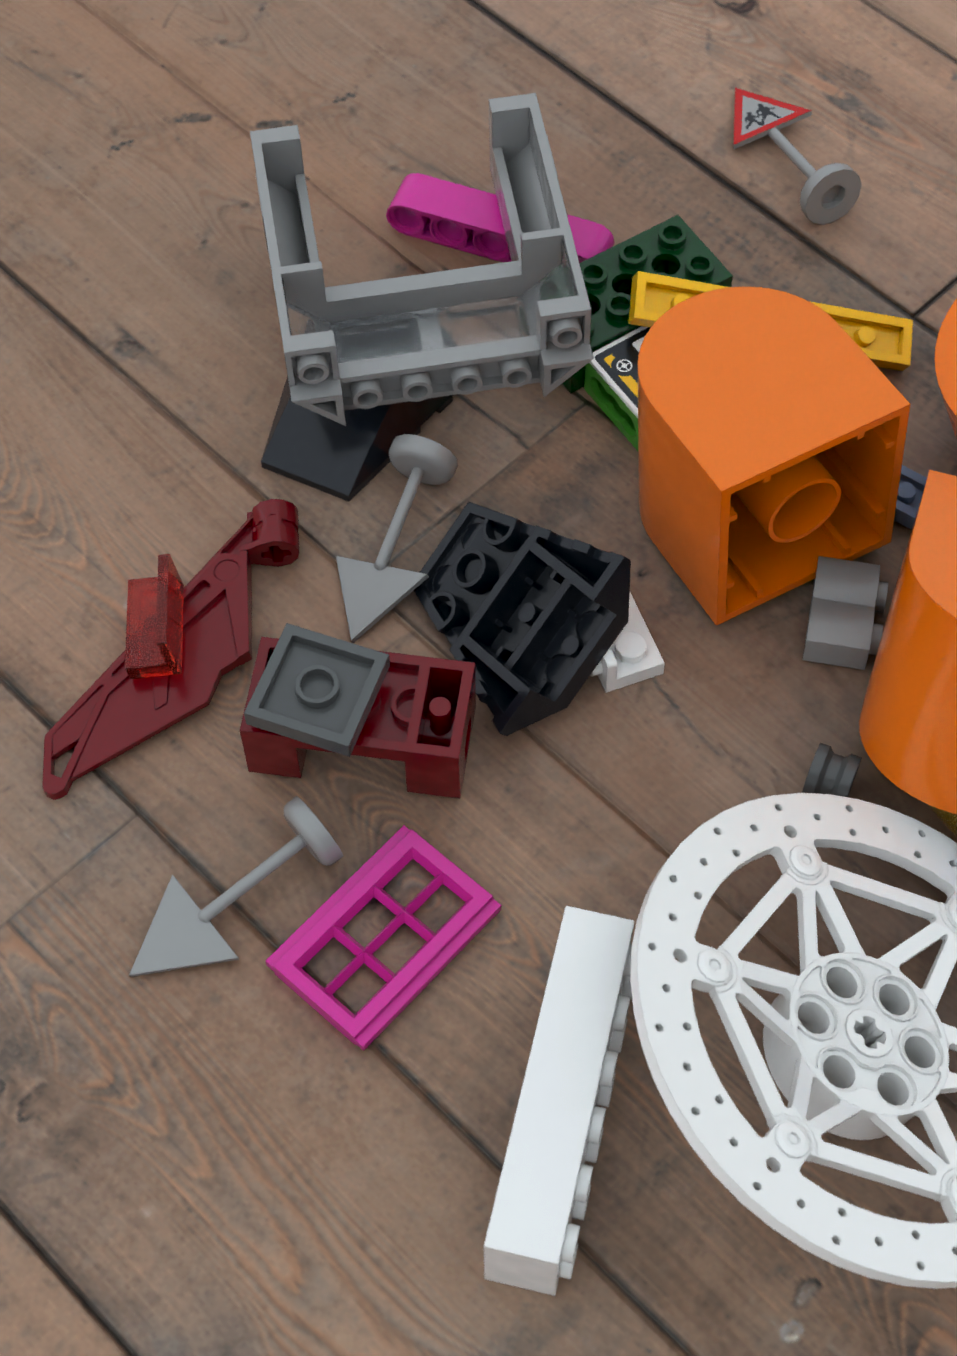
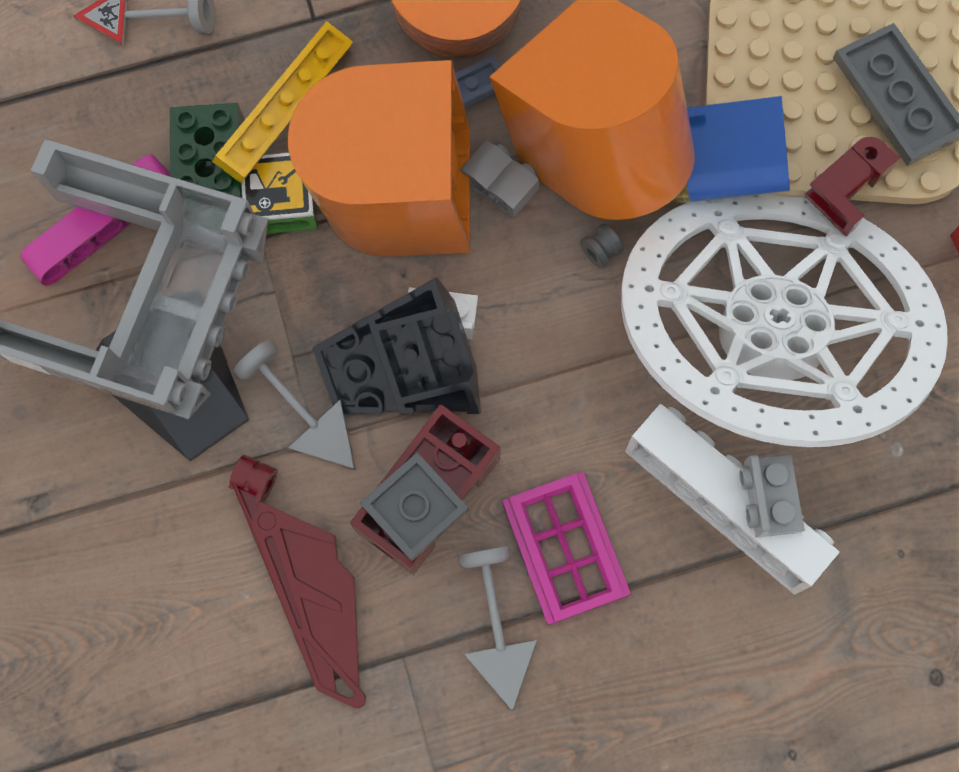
camera: 60 degrees left, 15 degrees up
clear red panel [125,554,184,679] -> none
none -> light grey bracket [739,455,805,538]

